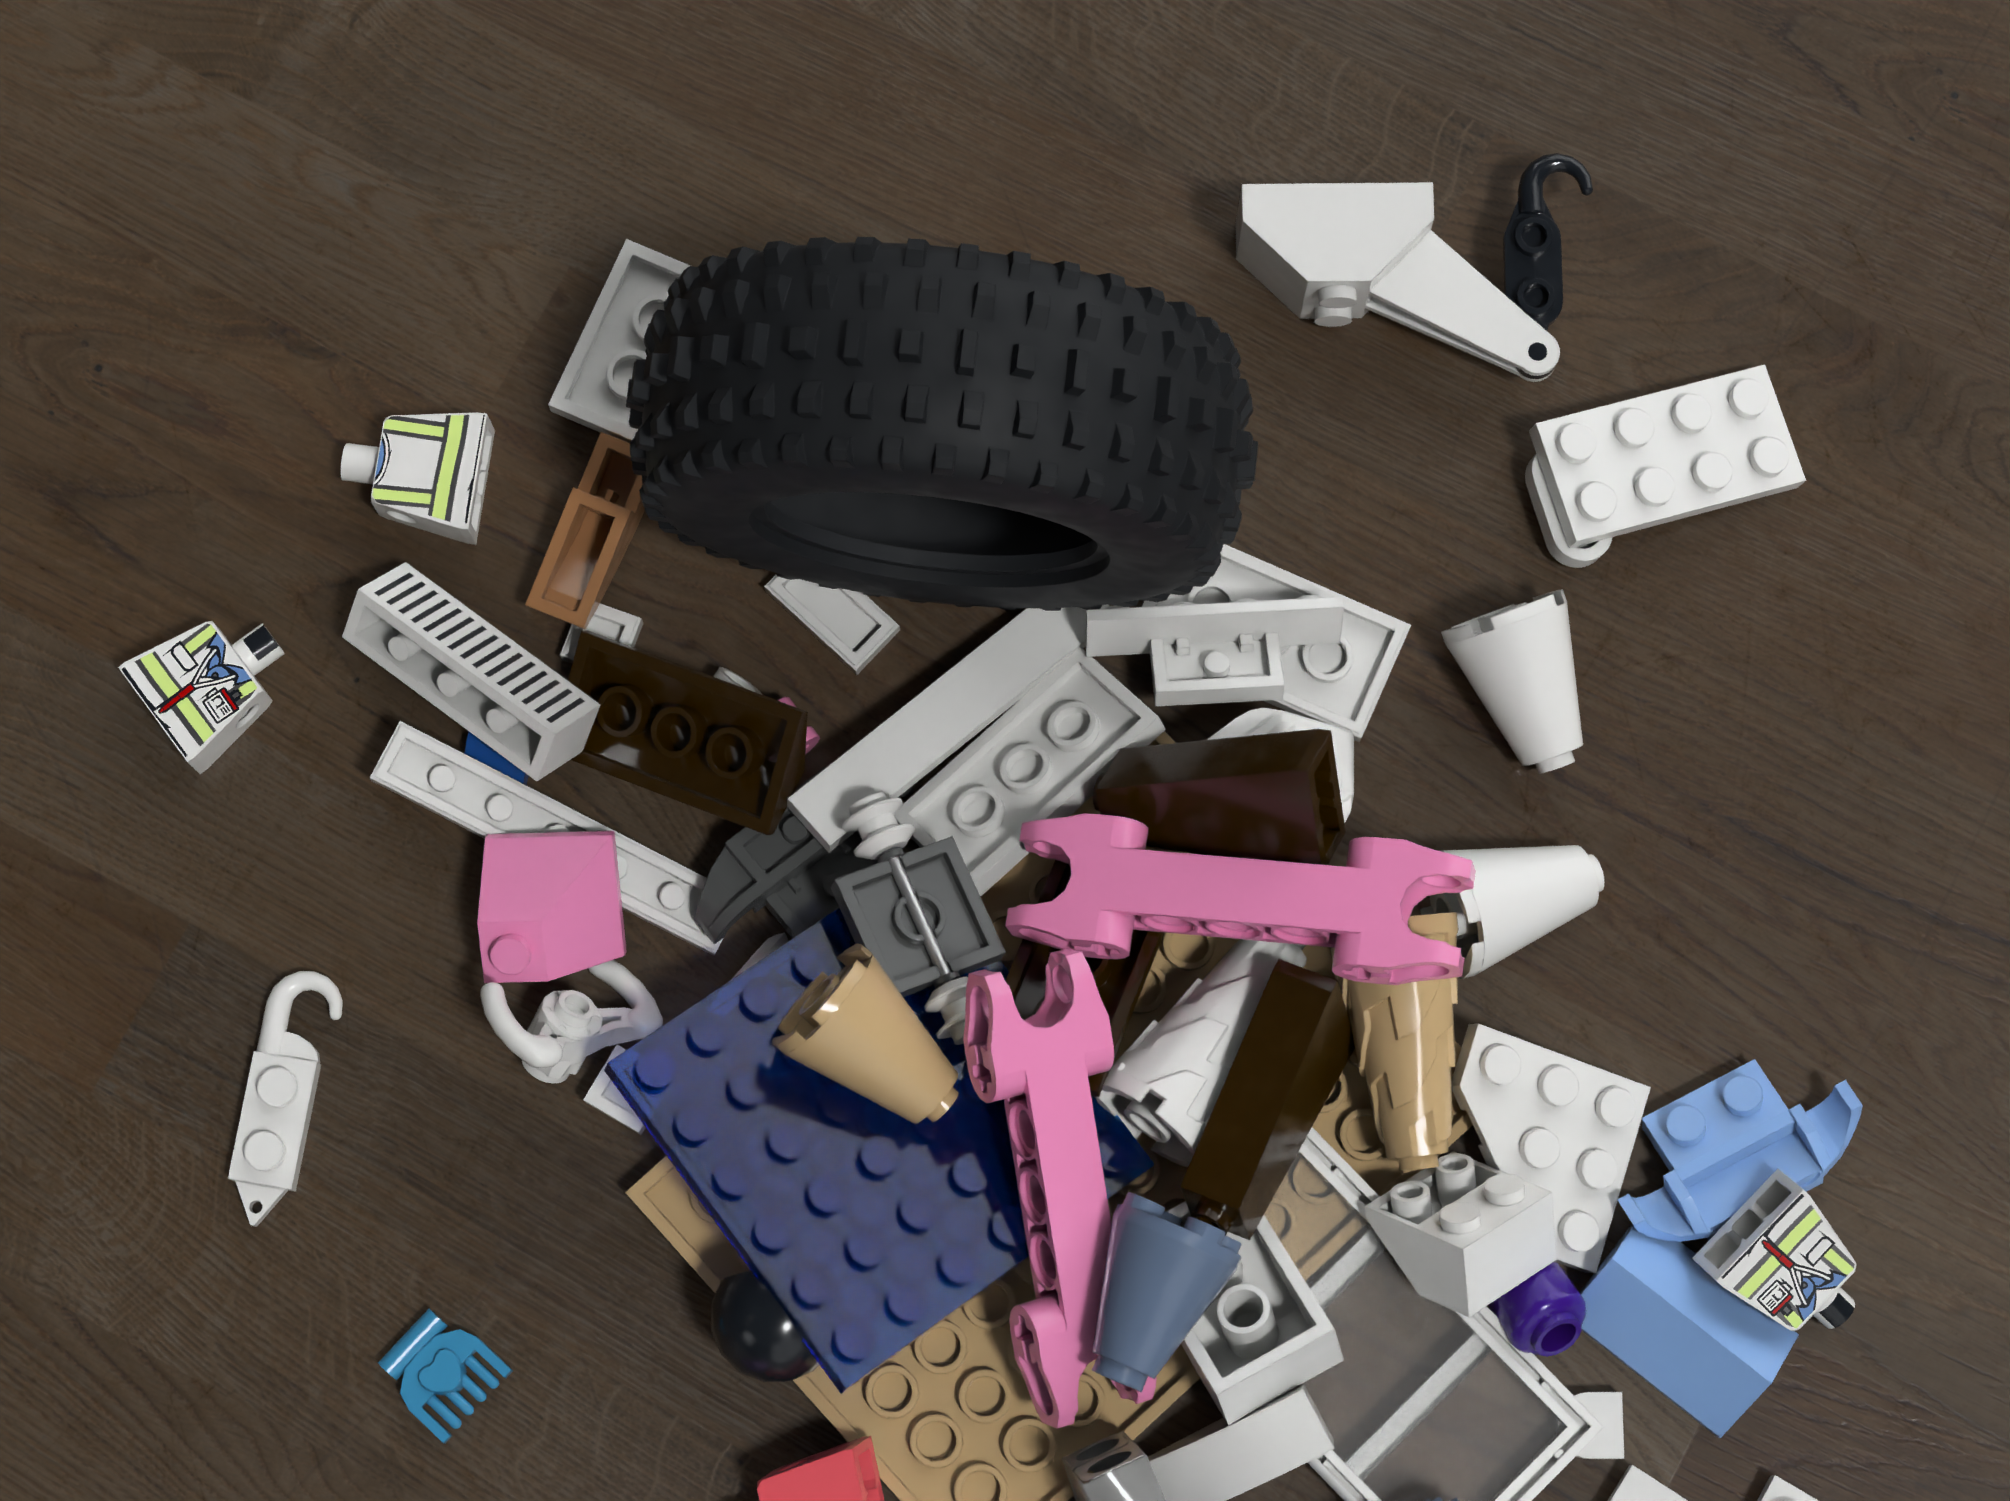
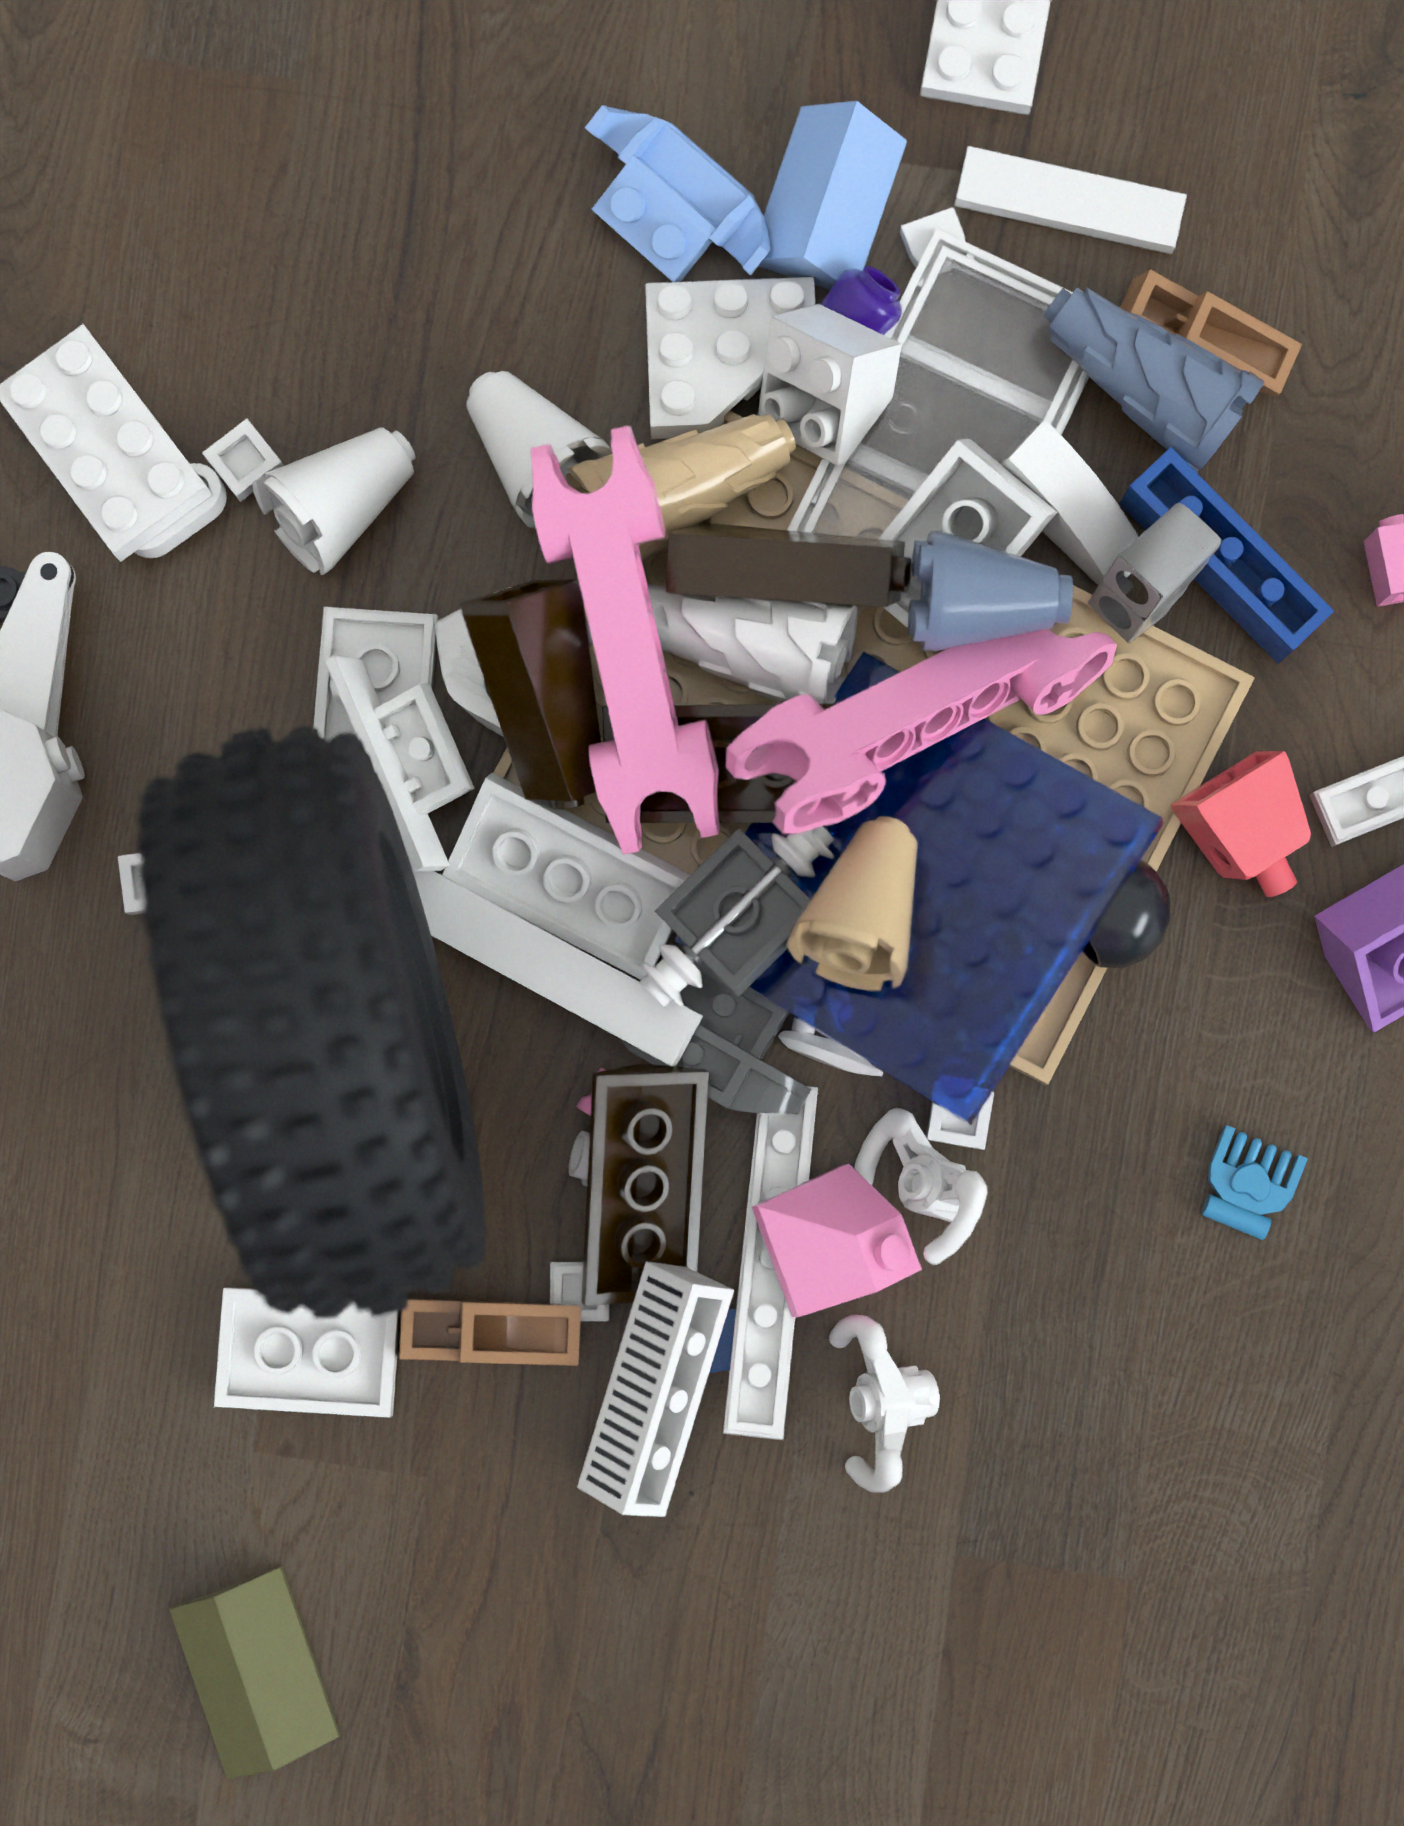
camera: 110 degrees left, 5 degrees up
torso [118,621,285,774] -> none
white plate [228,971,343,1227] -> none
white torso [341,412,495,545] -> none
white tile [764,574,900,675] -> none
torso [1692,1169,1857,1331] -> none
none -> olive slope [169,1566,340,1779]
none -> white plate [202,418,284,502]
none -> white piece [829,1314,939,1492]

